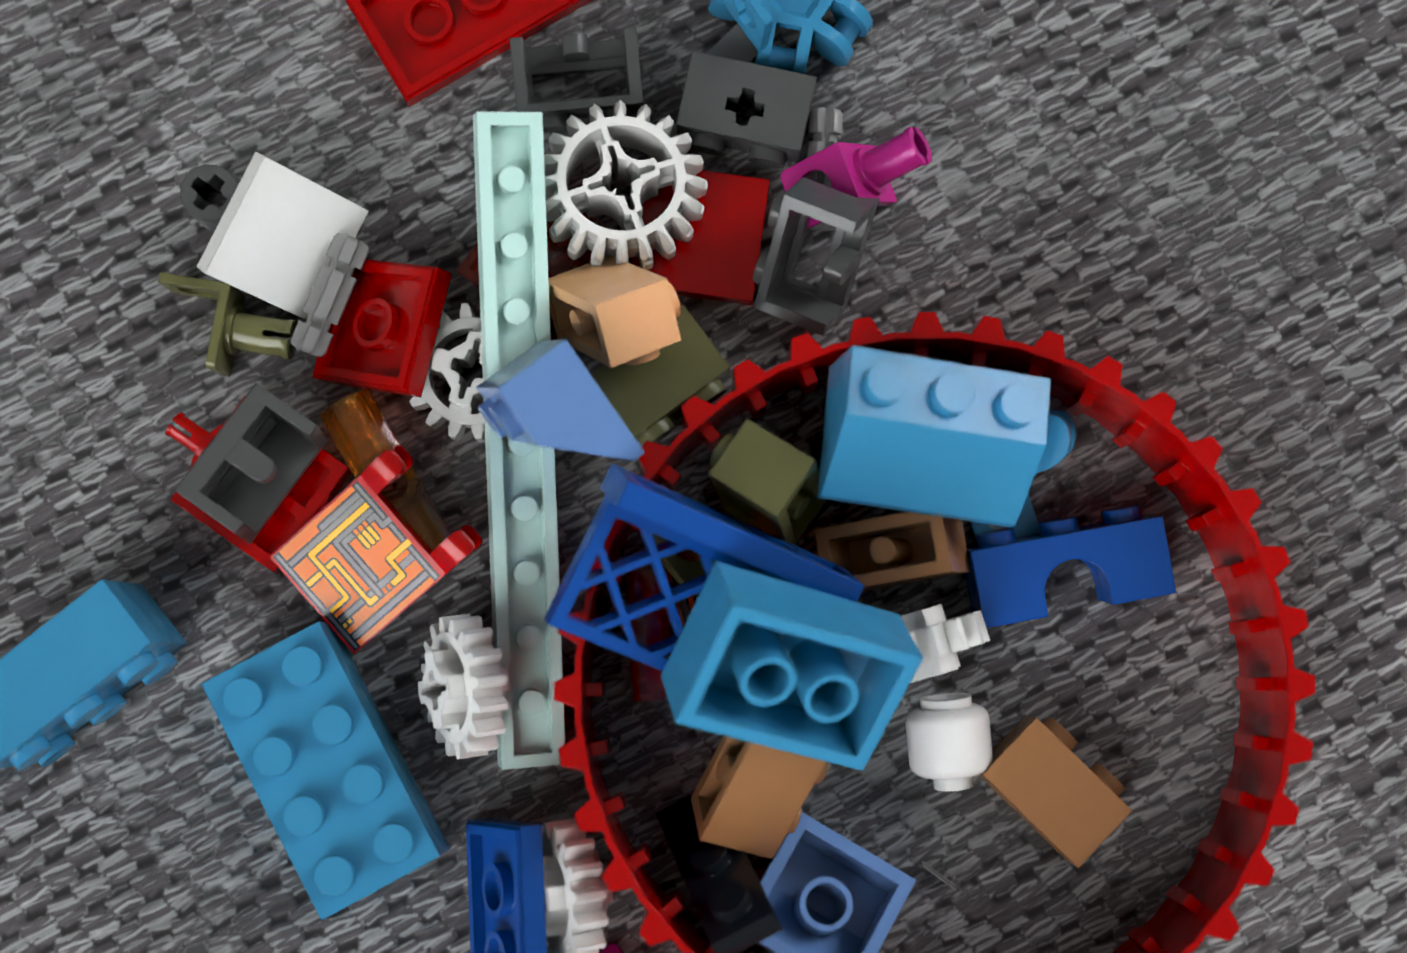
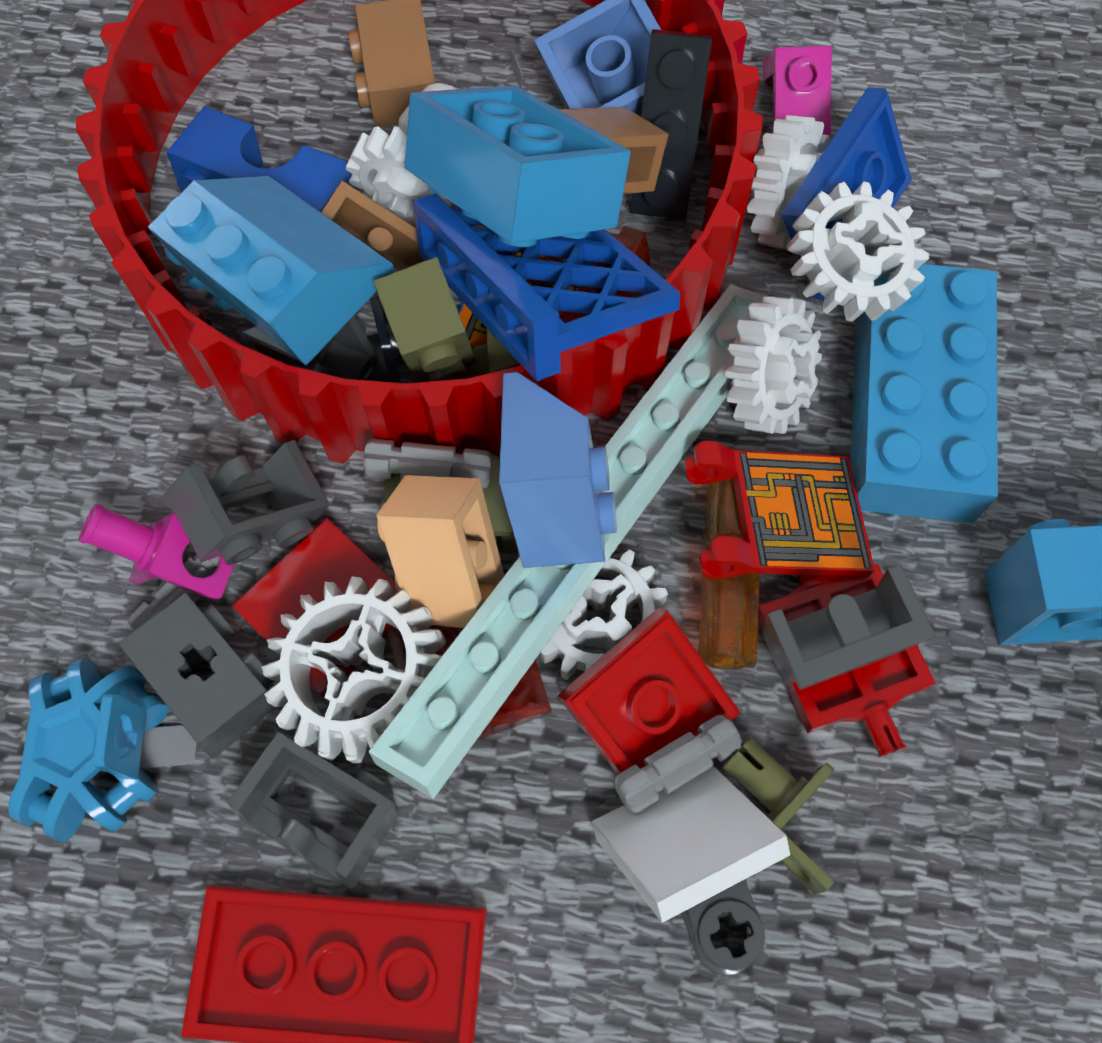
camera: 145 degrees left, 15 degrees down
none -> light grey axle [363,438,493,489]
none -> white gear [787,182,929,322]

